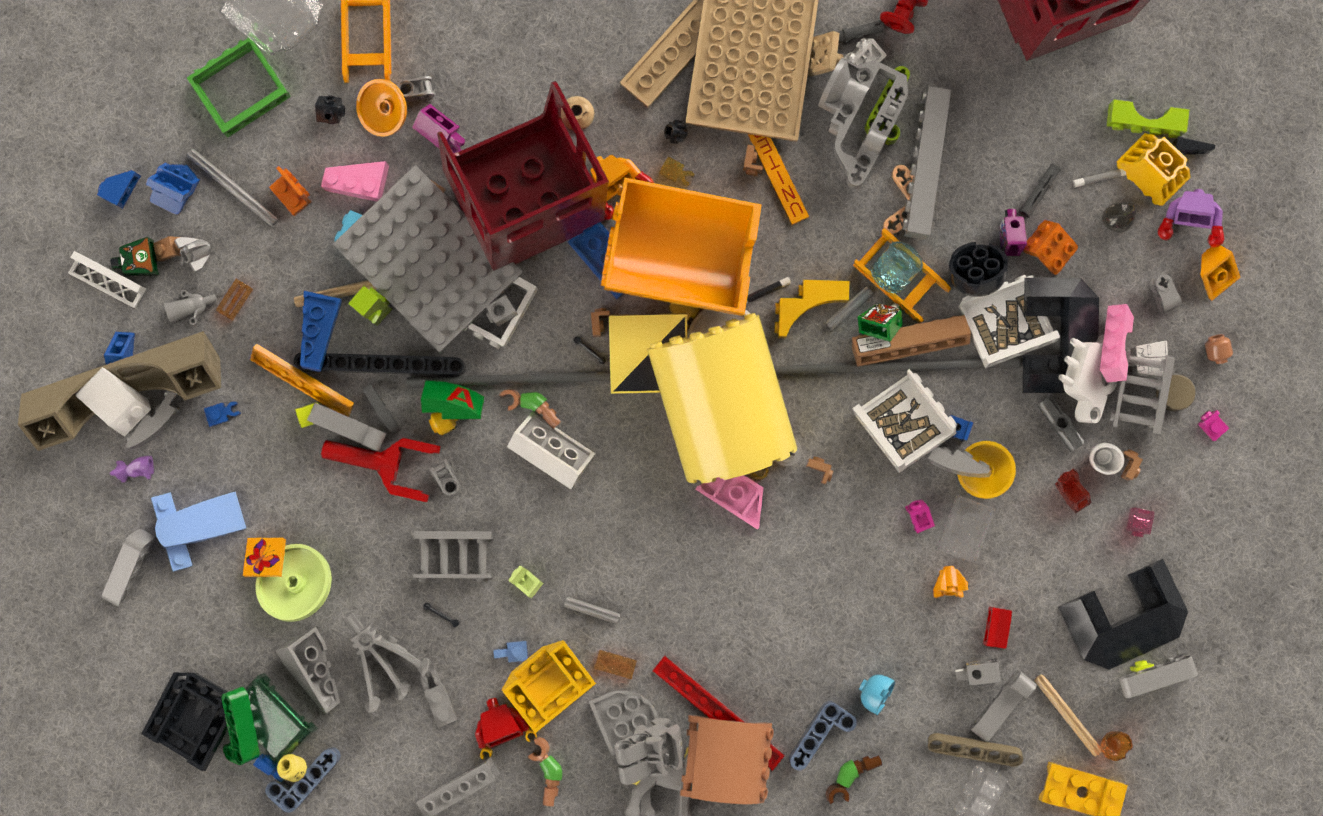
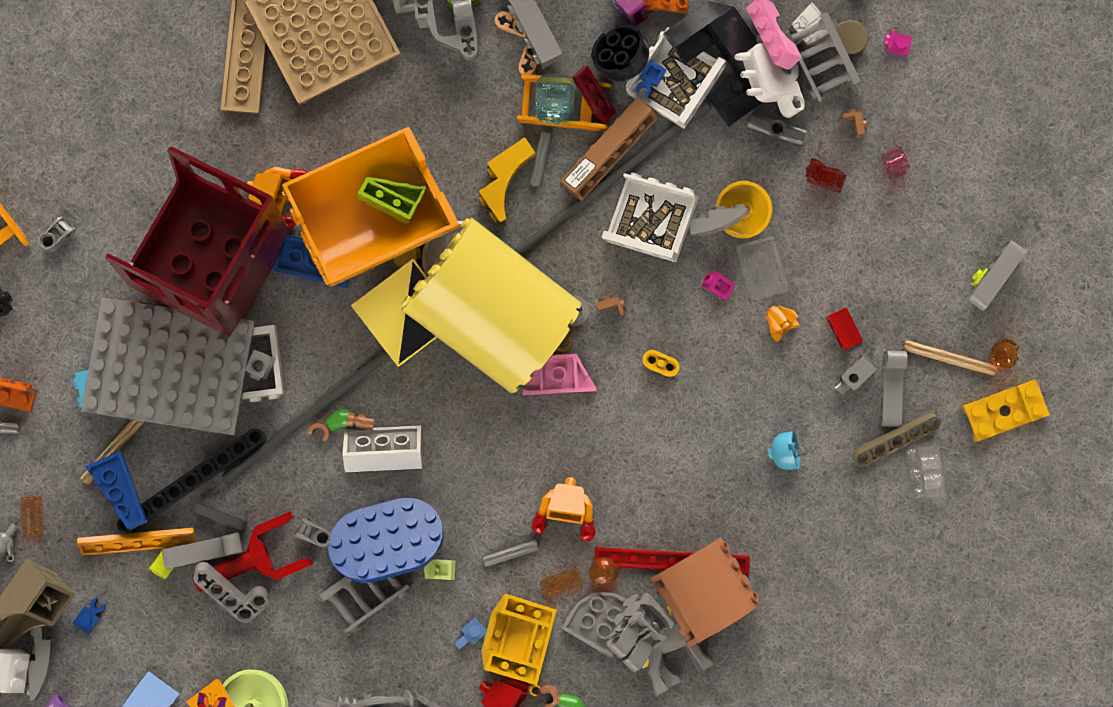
camera: 40 degrees left, 0 degrees up
bright pink wedge [321,161,389,202] -> none
lime arch [348,286,392,326] -> none
light orange dish [356,79,407,137] -> none
magenta hinge [412,104,465,153] -> none
green slope [421,380,484,419] -> none
black hinge [423,603,459,627] -> none
yellow head [429,413,459,435] -> none
tan piece [561,96,594,130] -> none
black hinge [574,336,606,364] -> none
medium nougat bracket [591,308,610,338] -> none
clear yellow plate [659,156,695,186] -> none
black gear [664,120,688,144] -> none
medium nougat bracket [743,145,763,176] -> none
black bar [746,277,791,304] -> none
light orange tile [748,134,809,225] -> none
sand blue beam [789,701,856,770] -> none
piece [826,755,882,805] -> none
green torso [858,303,902,342] -> none
blue brick [948,415,973,442] -> none
black slope [1058,559,1188,670] -> none
white hat [1089,443,1124,475] -> none
none -> light grey beam [193,562,268,623]
none -> plate [328,498,444,583]
none -> lime wedge [357,177,427,225]
none -> light orange torso [531,477,596,542]
none -> dark red plate [571,66,616,124]
none -> clear orange hair [589,558,620,587]
none -> blue plate [636,61,666,97]
none -> yellow plate [642,350,680,377]

